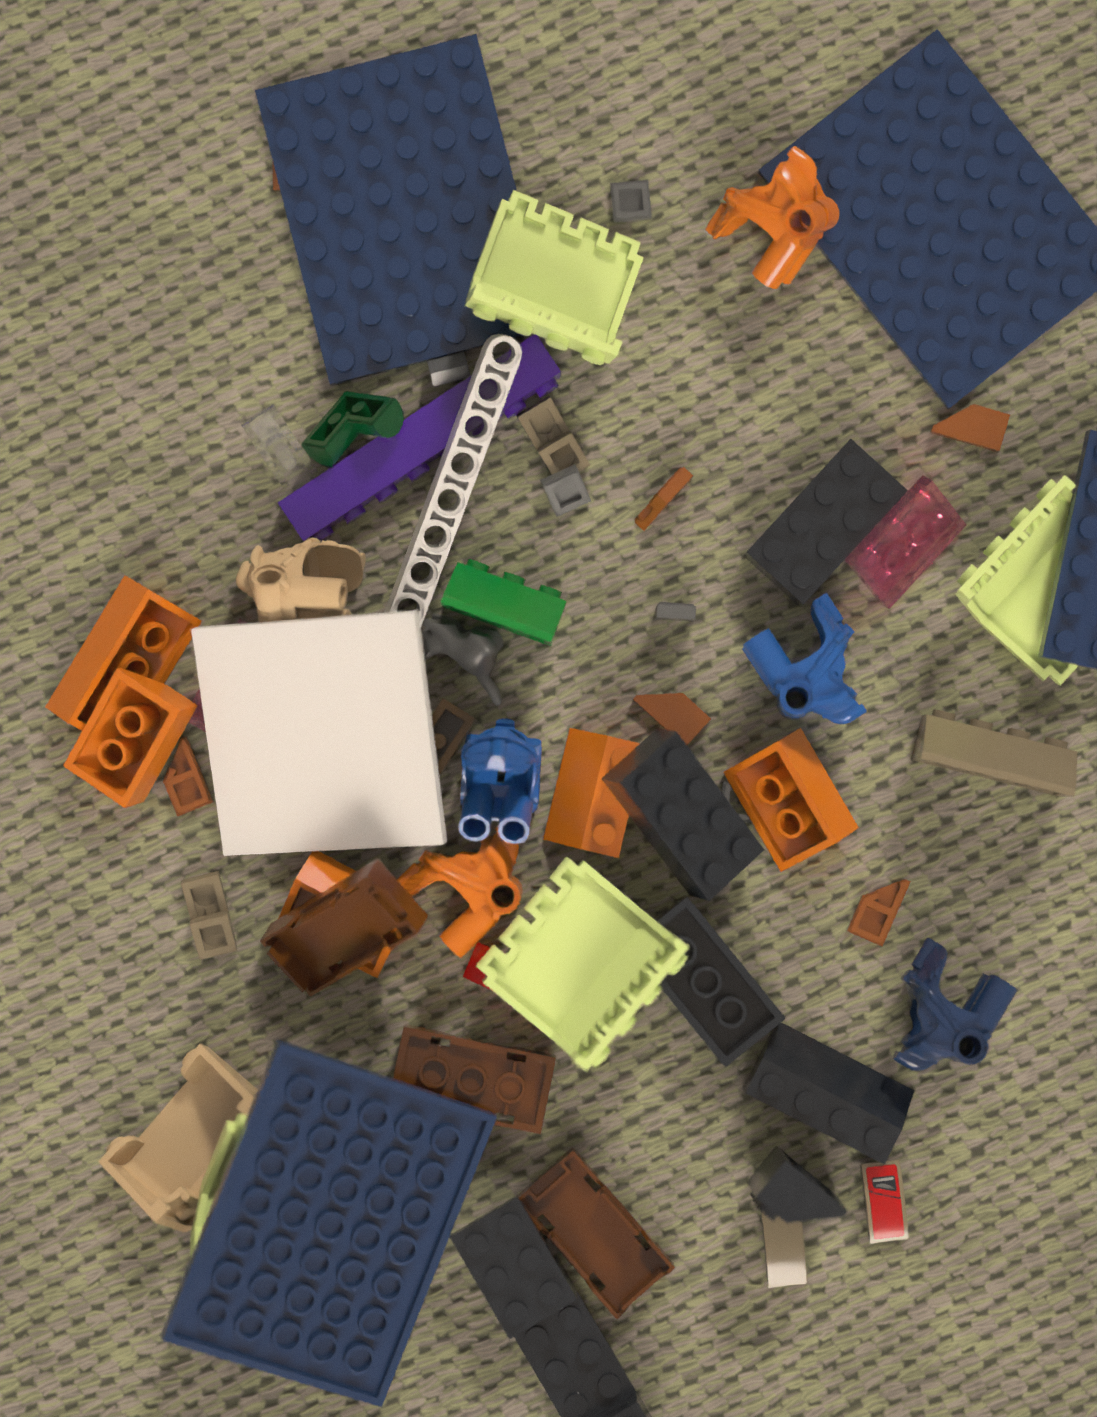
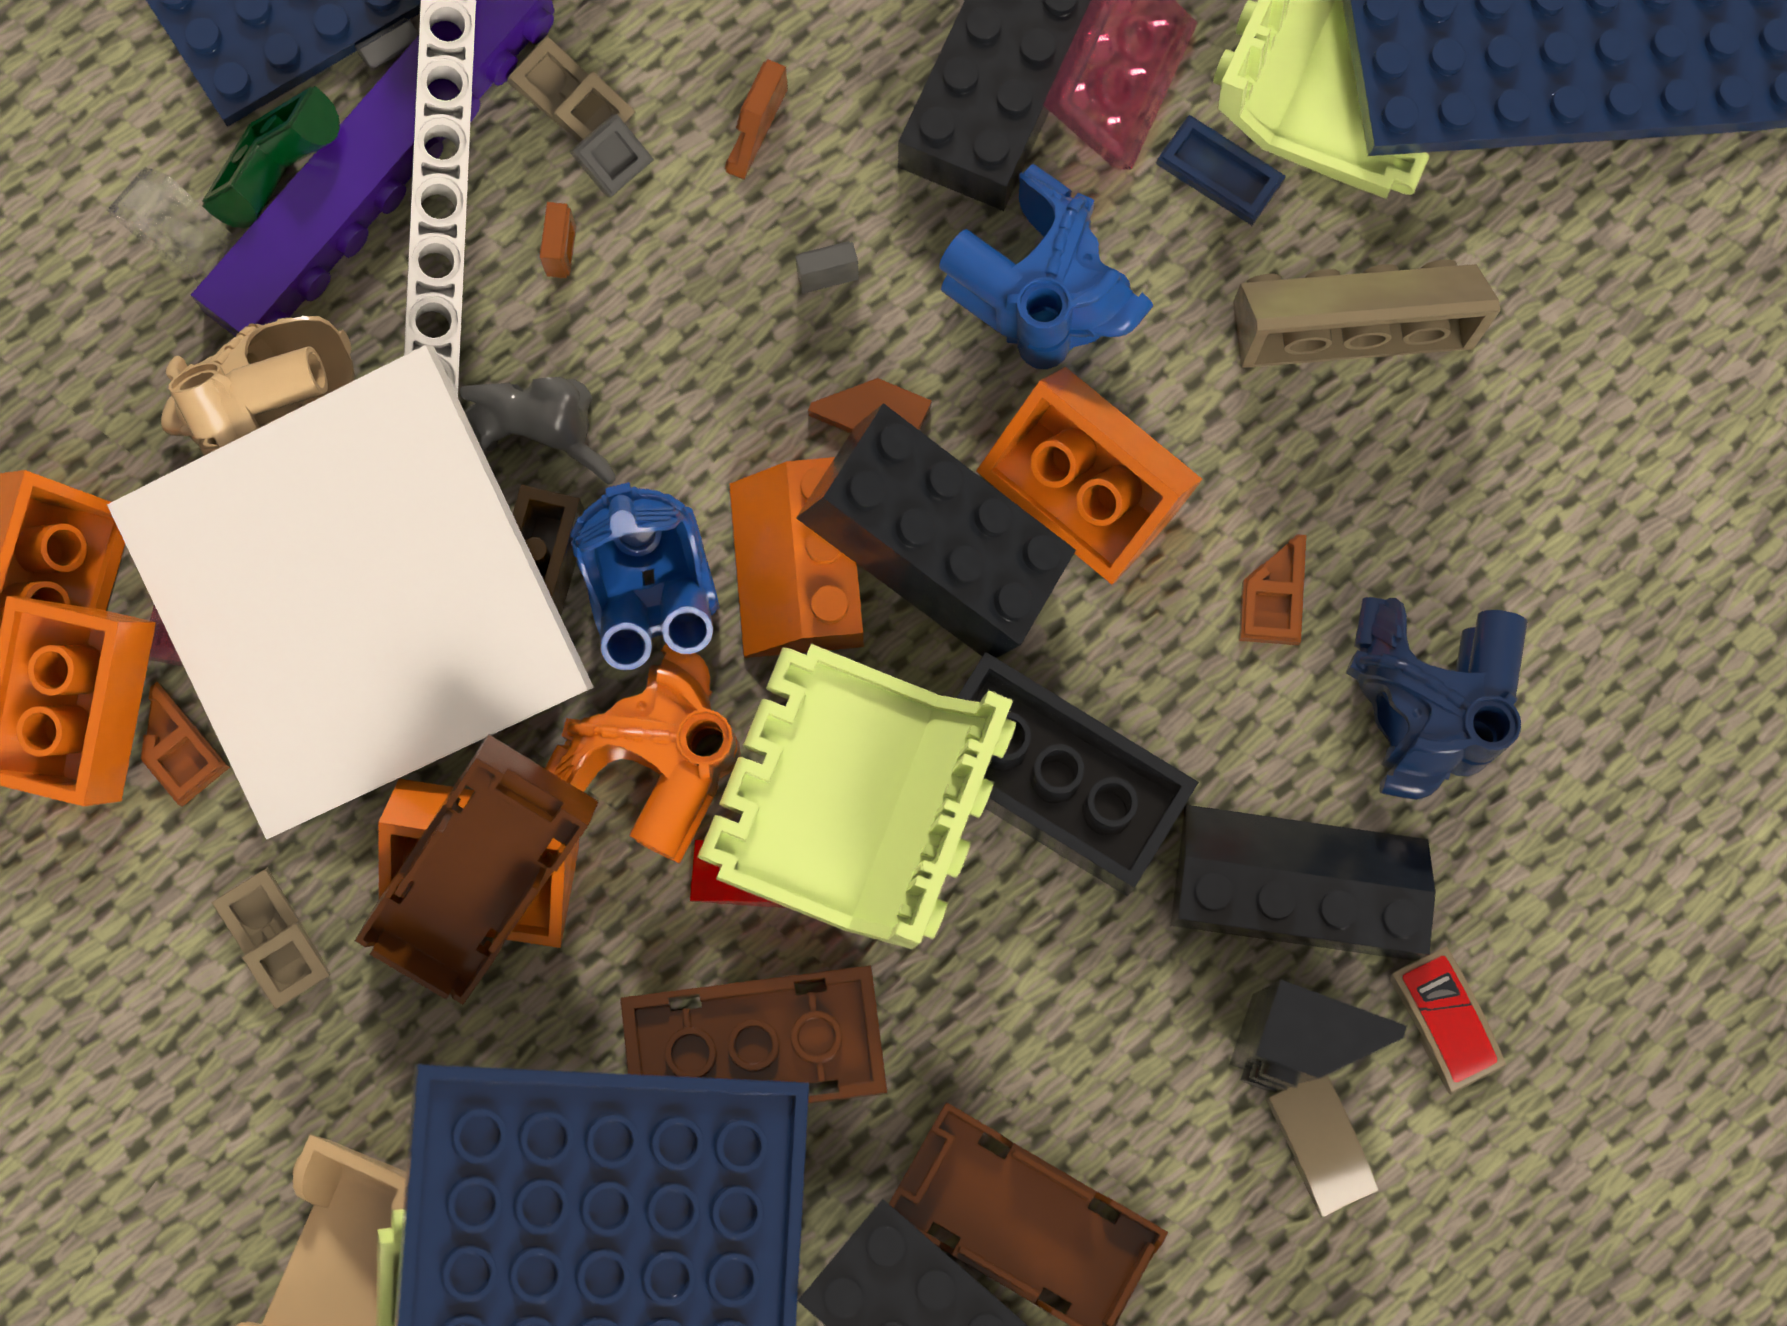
camera: 20 degrees left, 10 degrees down
green slope [440,559,567,646] -> none
none -> dark orange tile [540,202,576,278]
none -> dark blue tile [1156,114,1286,226]

